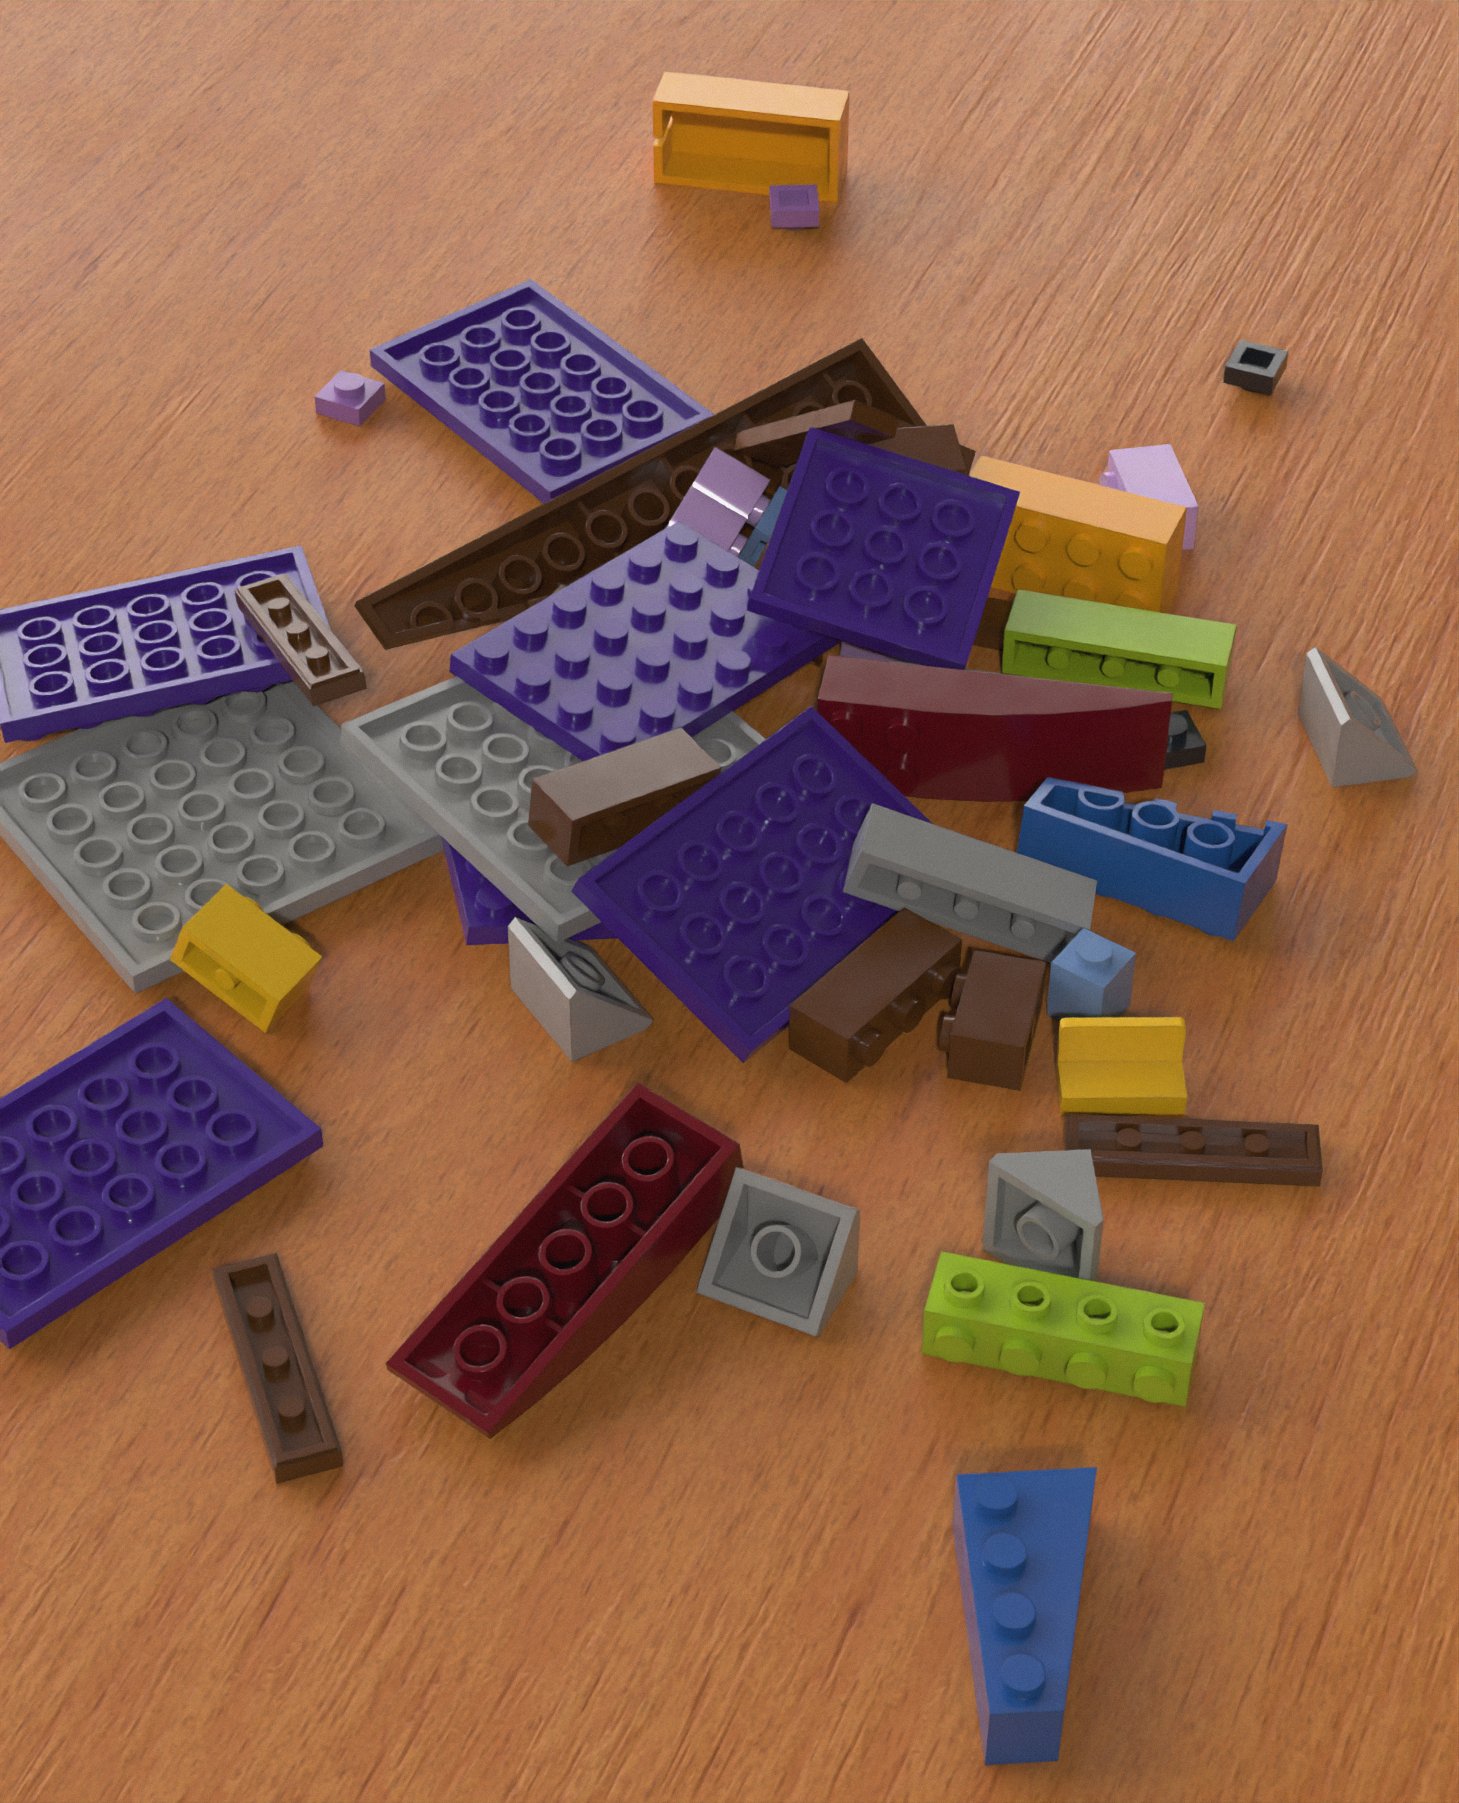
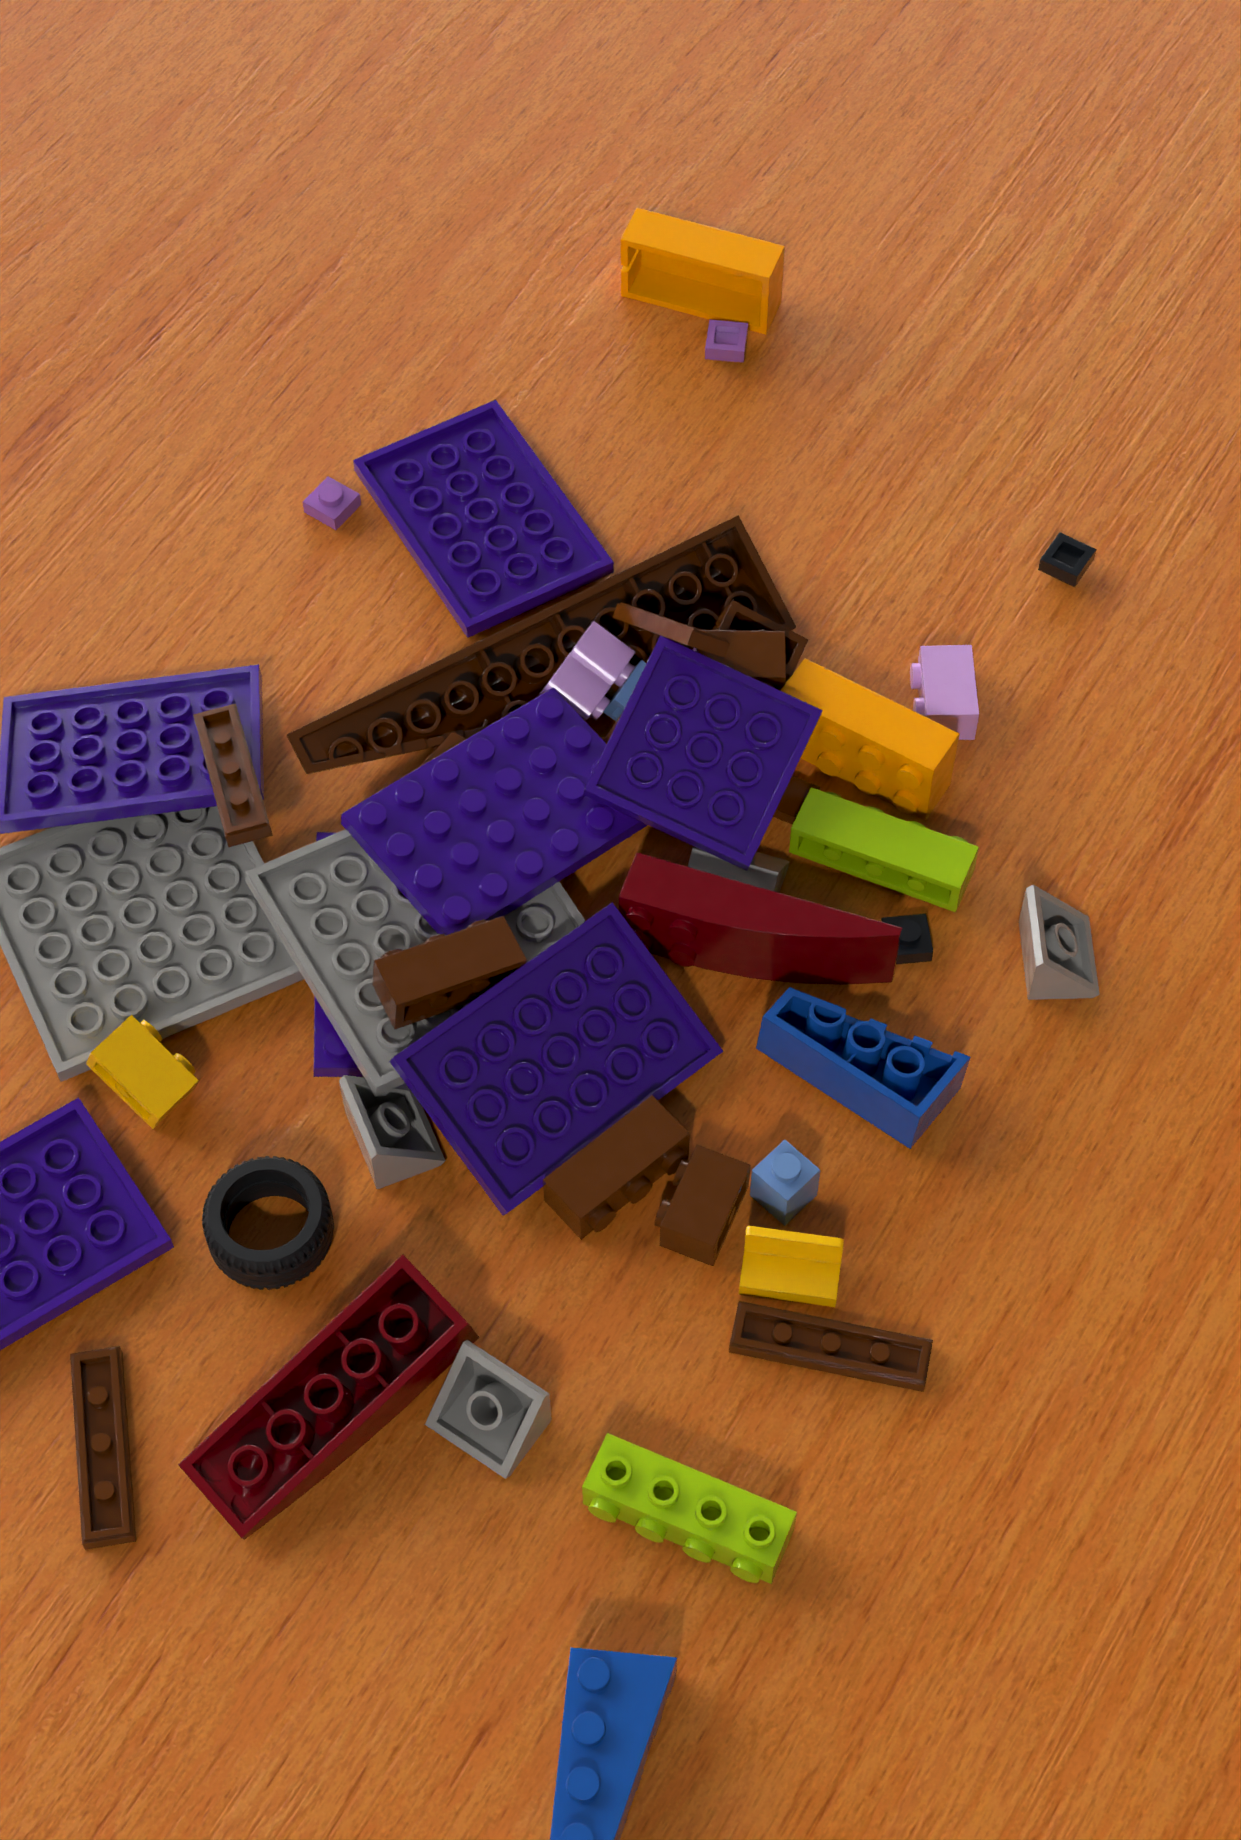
camera: 10 degrees right, 15 degrees up
light grey brick [843,803,1097,963] -> none
light grey slope [982,1149,1104,1282] -> none
none -> black tyre [202,1156,334,1290]

